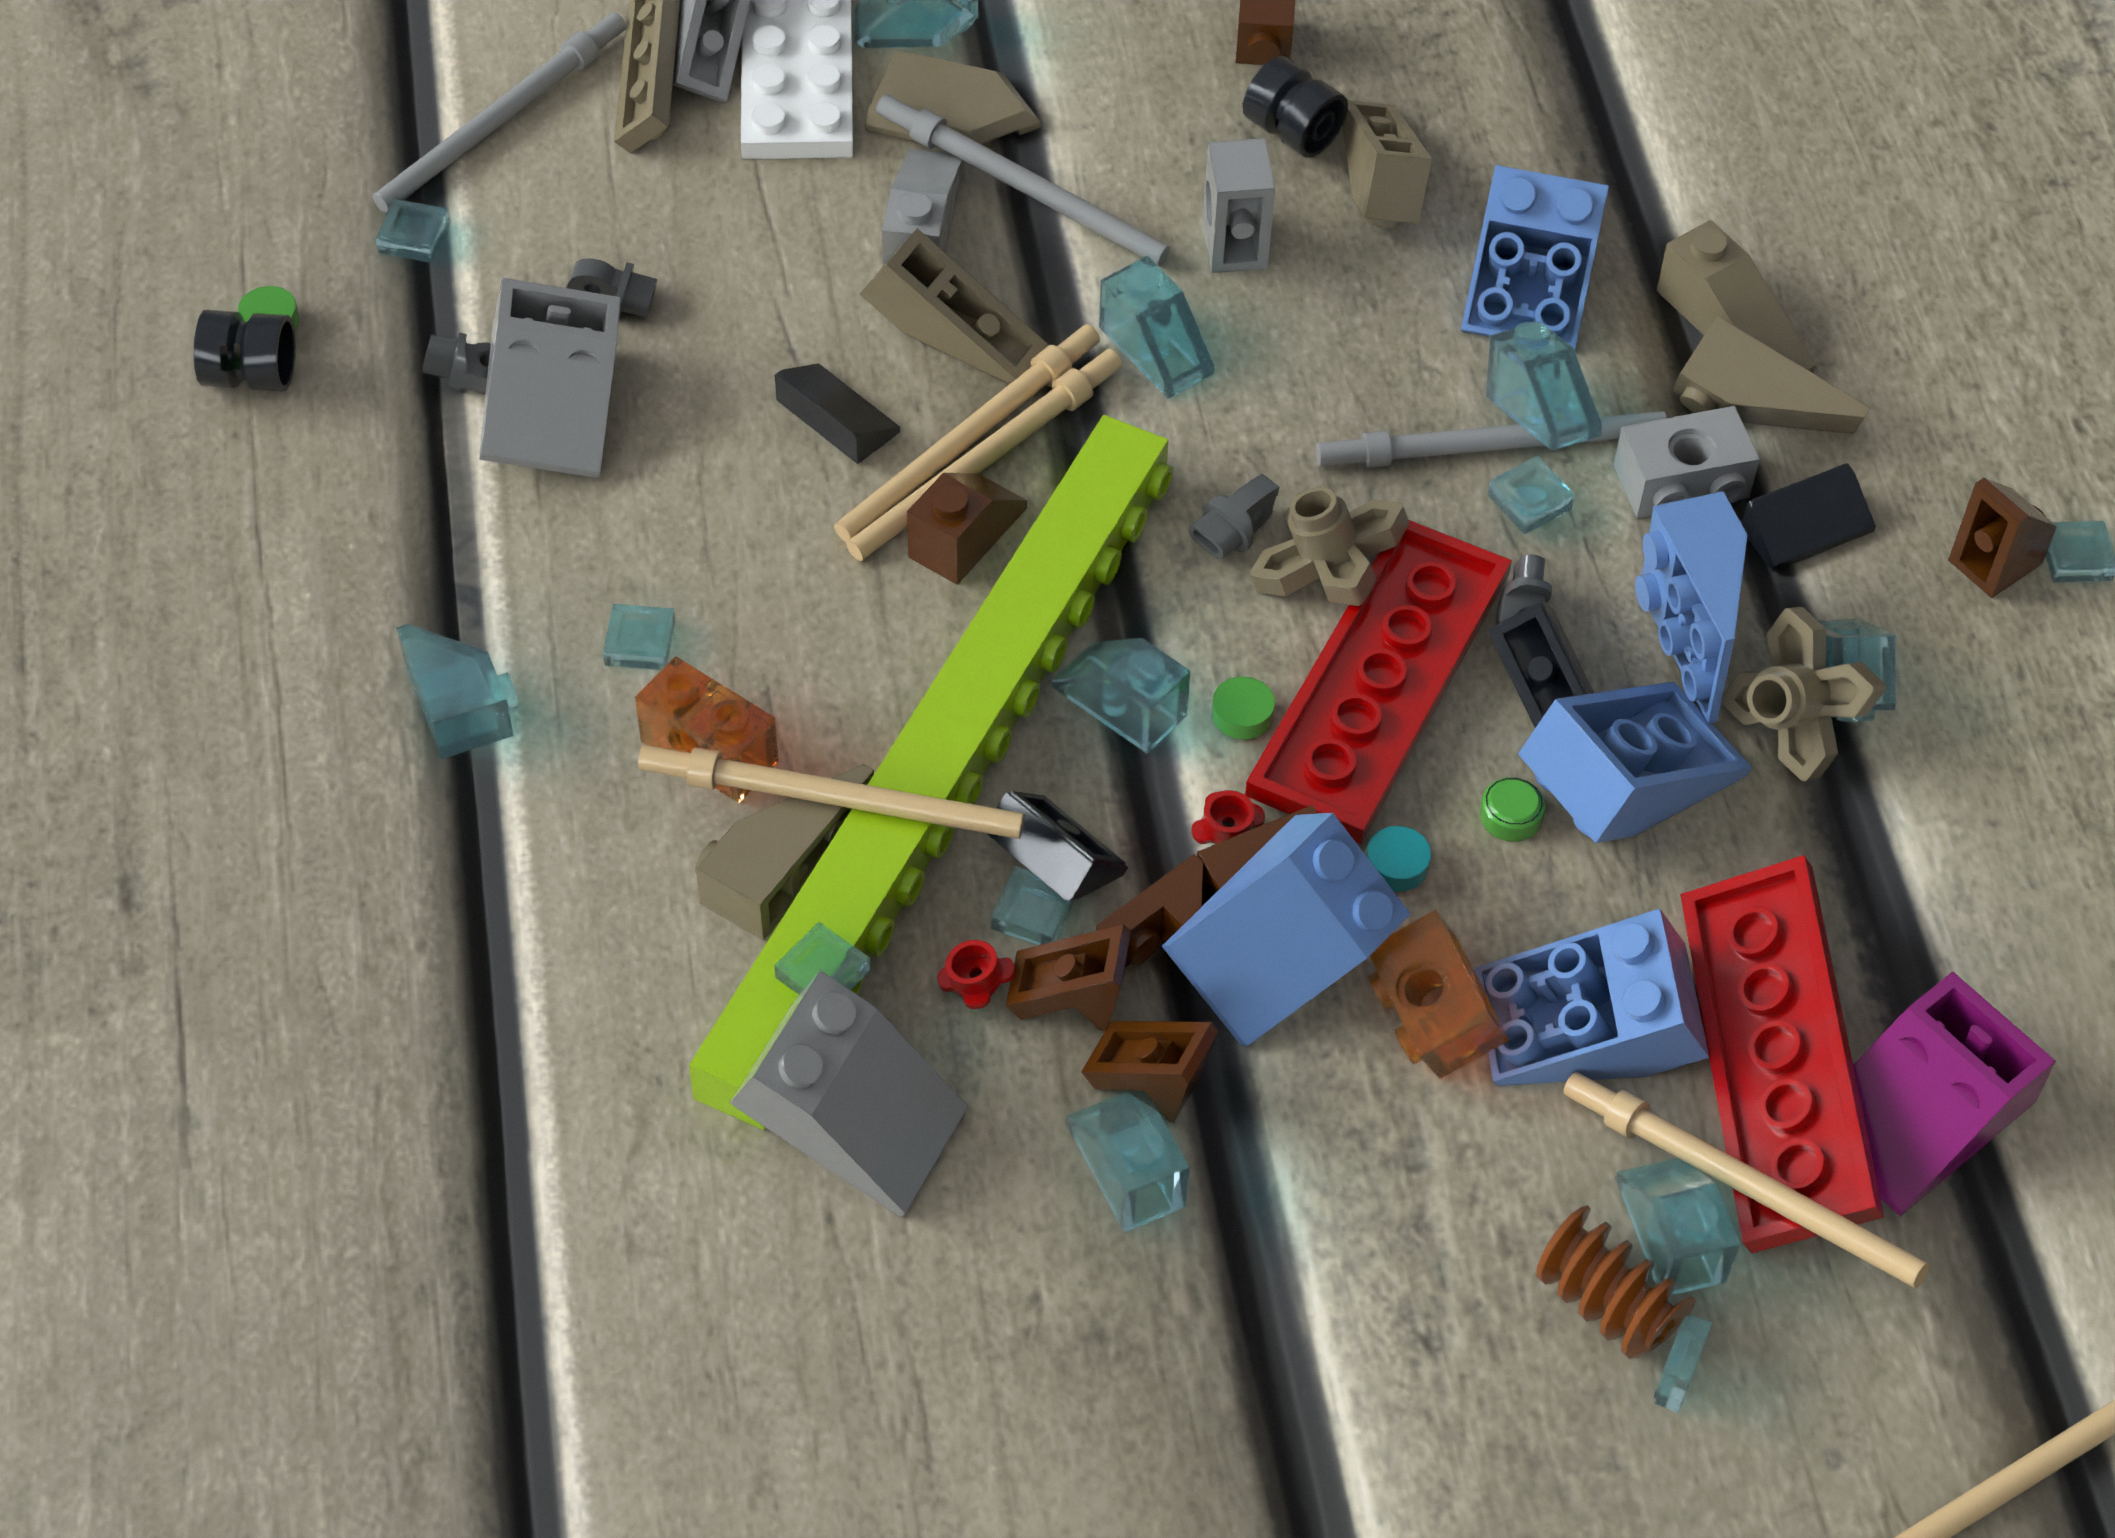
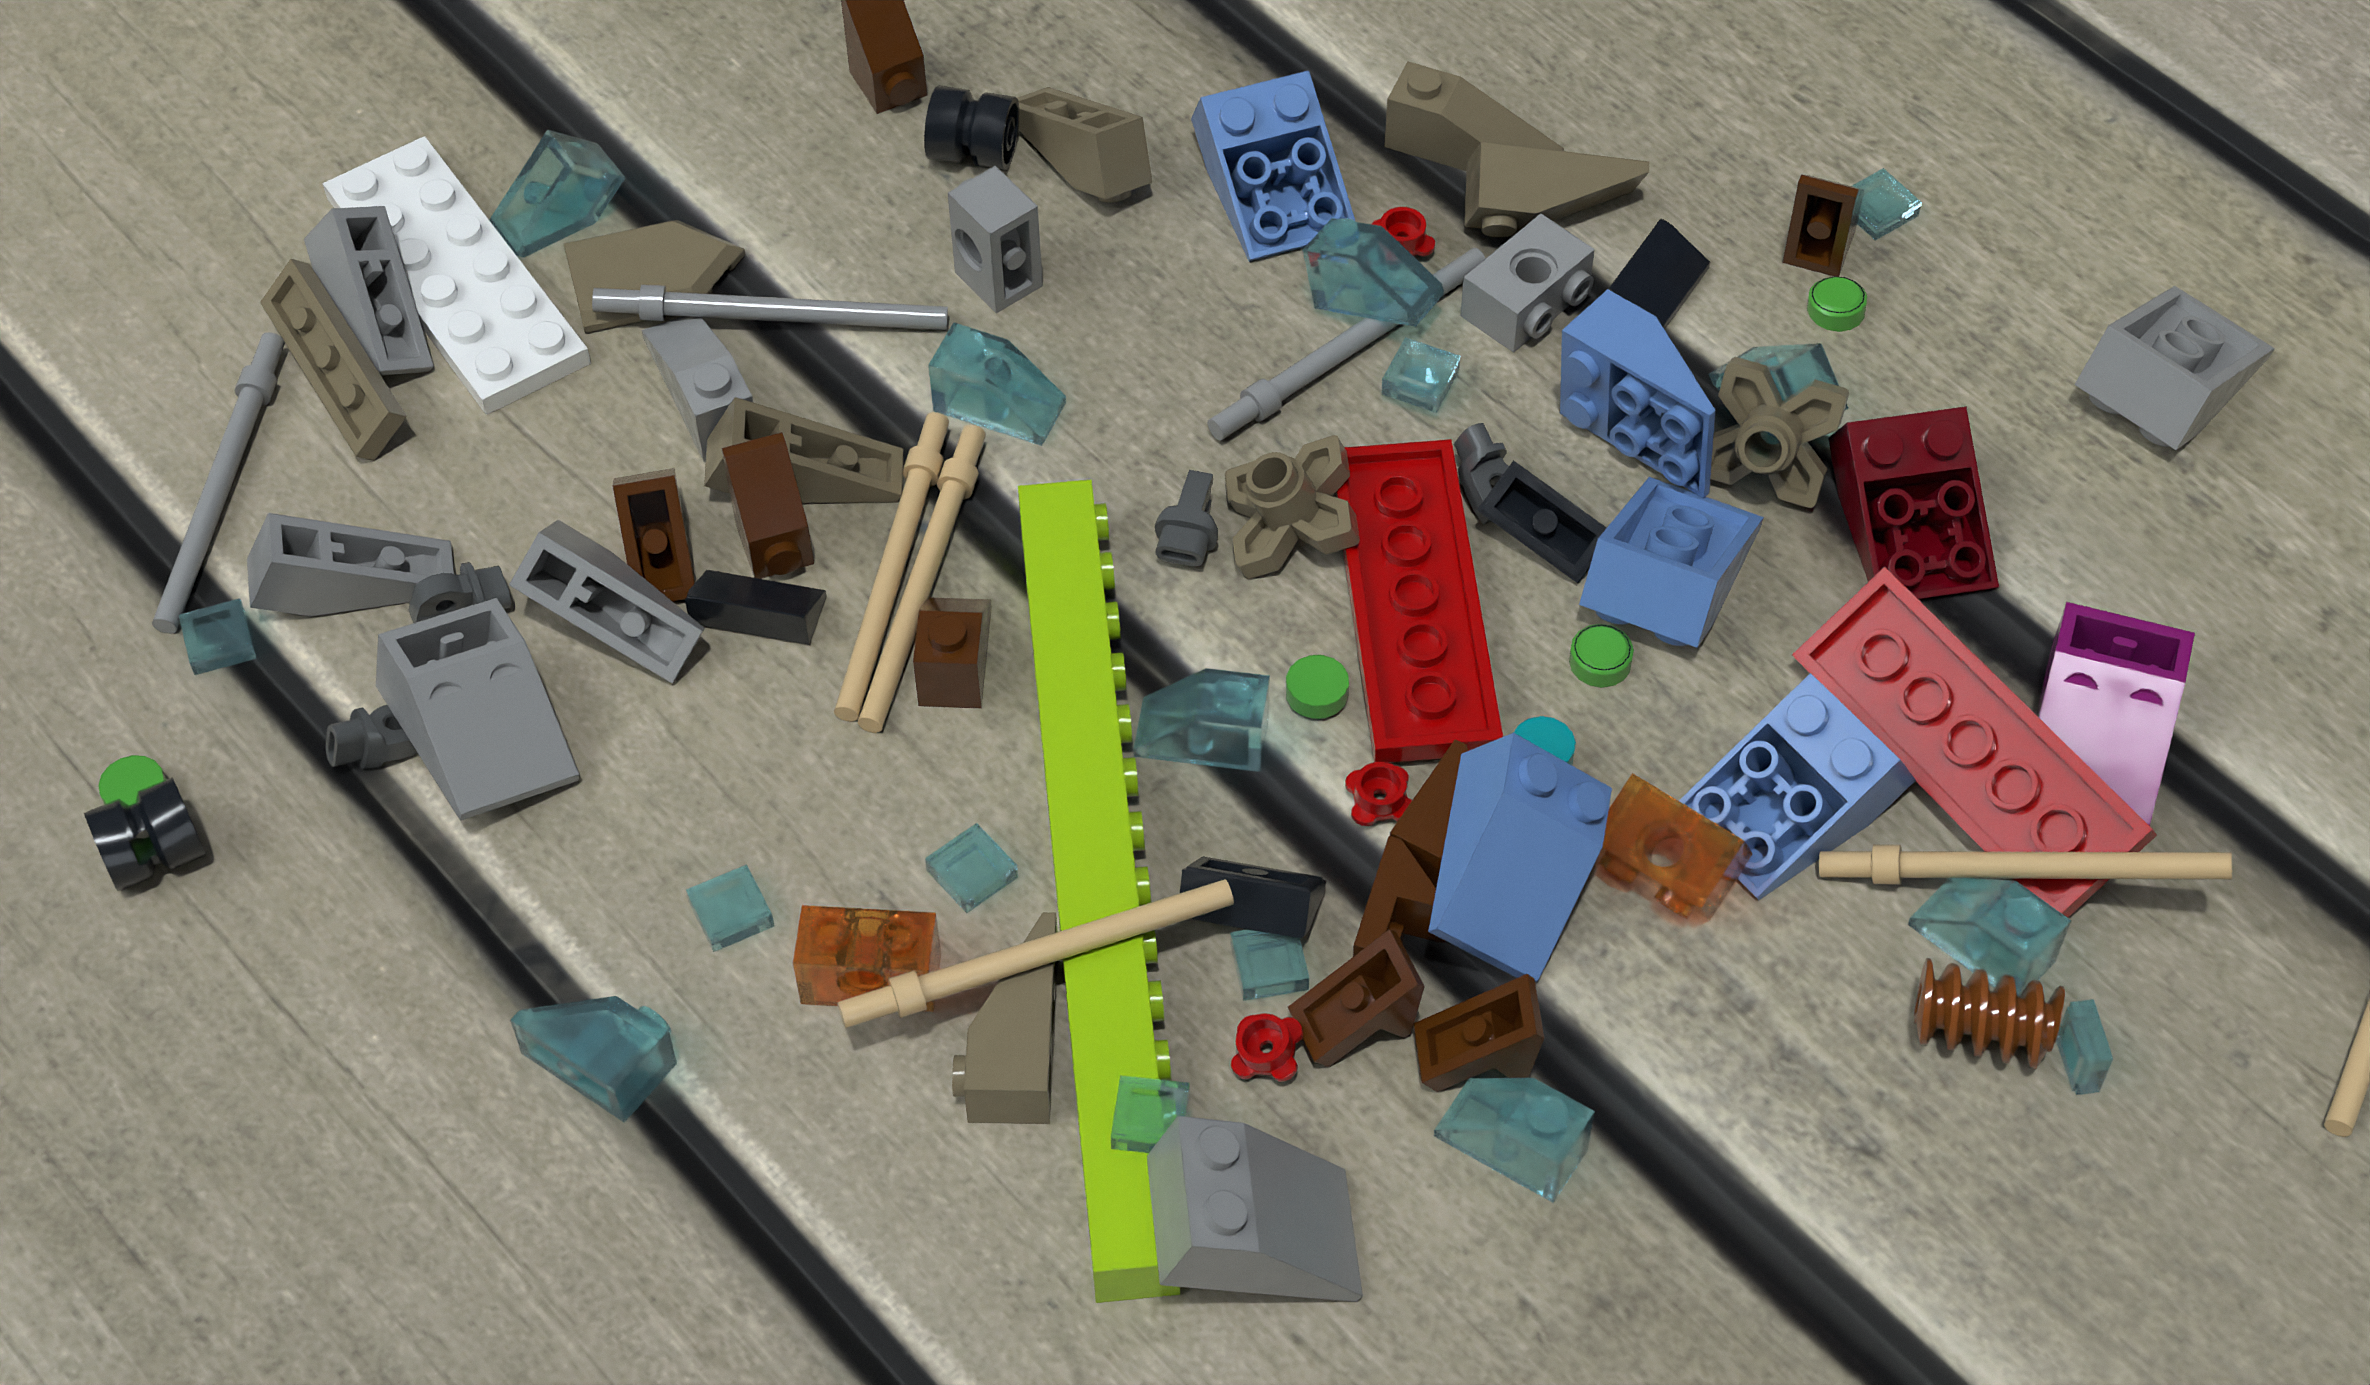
camera: 30 degrees left, 0 degrees up
none -> light grey slope [247,513,454,616]
none -> light grey slope [509,520,705,683]
none -> reddish brown slope [612,468,695,601]
none -> reddish brown slope [722,432,814,579]
none -> clear light blue tile [925,823,1018,913]
none -> red plate [1369,207,1435,264]
none -> bright green piece [1807,276,1867,332]
none -> dark red slope [1828,406,1999,600]

